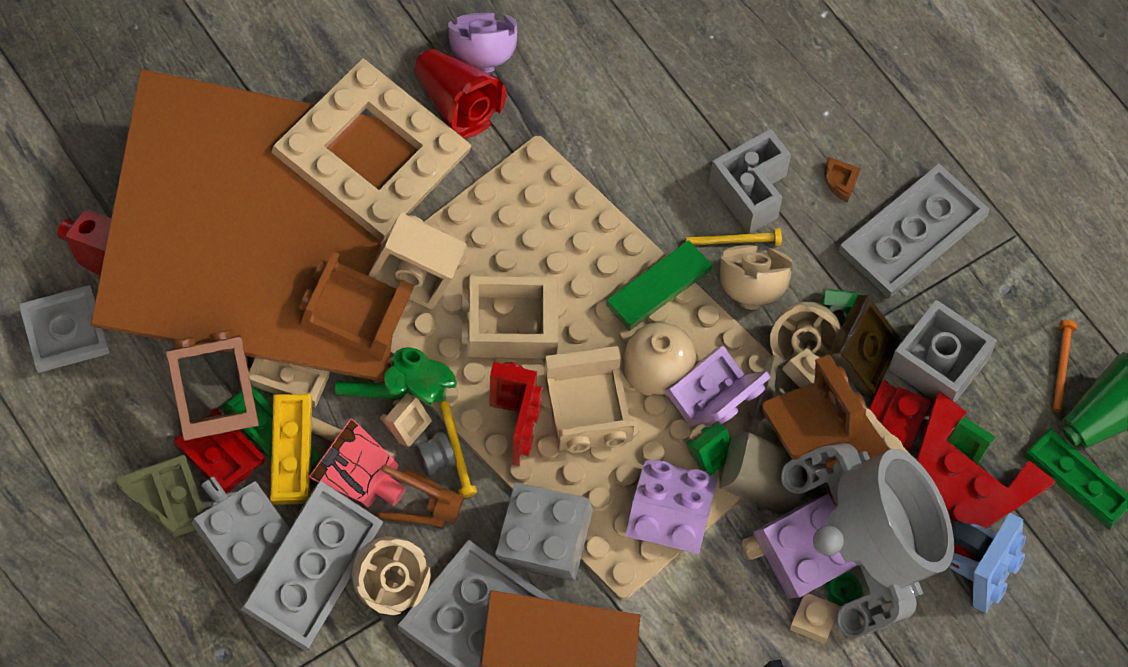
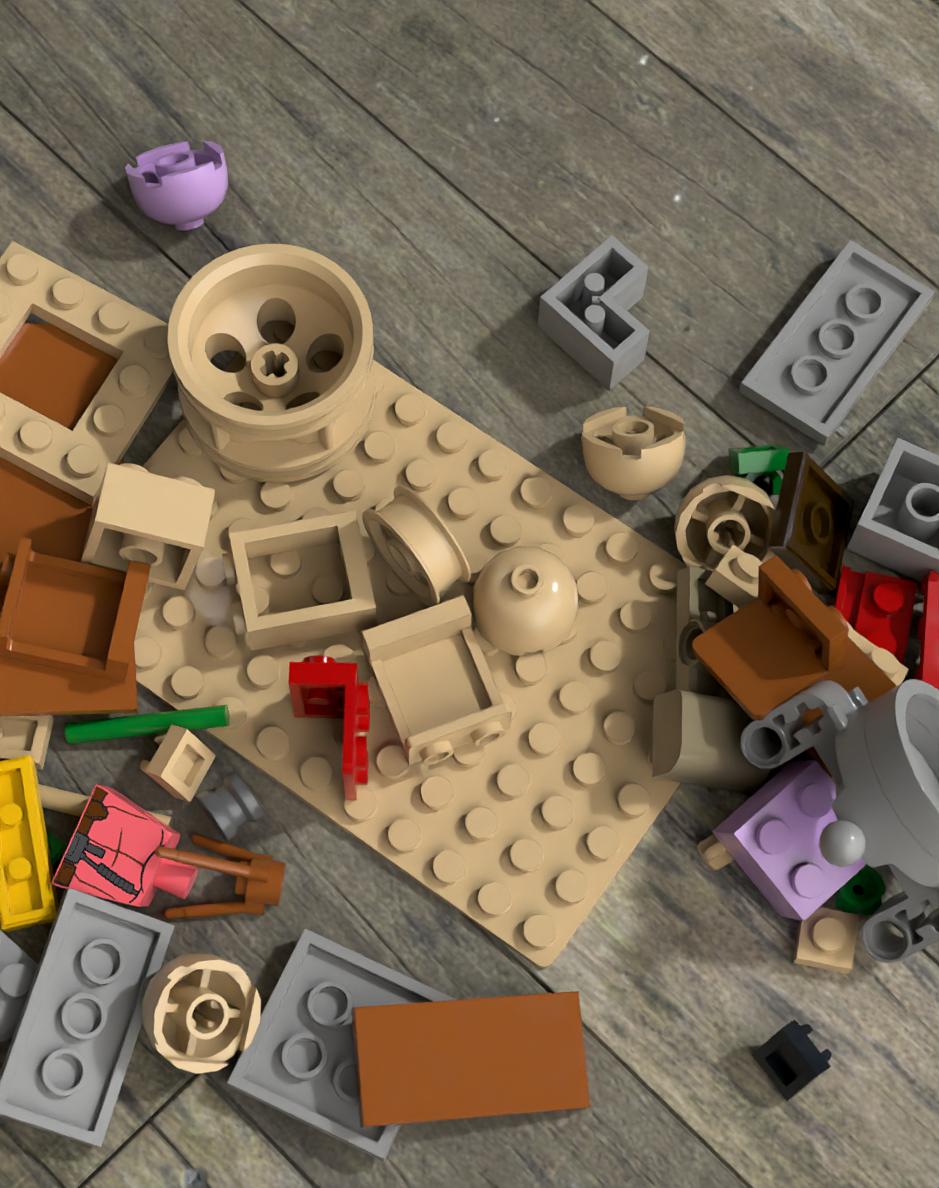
camera: 10 degrees left, 5 degrees up
green plate [384,347,457,405] -> none
red cone [414,49,507,138] -> none
yellow piece [440,401,477,498] -> none
light grey brick [495,482,593,581] -> none
green tile [606,240,713,331] -> none
lavender bracket [626,460,717,554] -> none
lavender bracket [664,346,771,426] -> none
yellow piece [686,228,782,246] -> none
green tile [686,423,731,476] -> none
dark orange tile [824,157,861,203] -> none
none -> tan wheel [168,244,376,483]
none -> tan wheel [362,485,471,607]

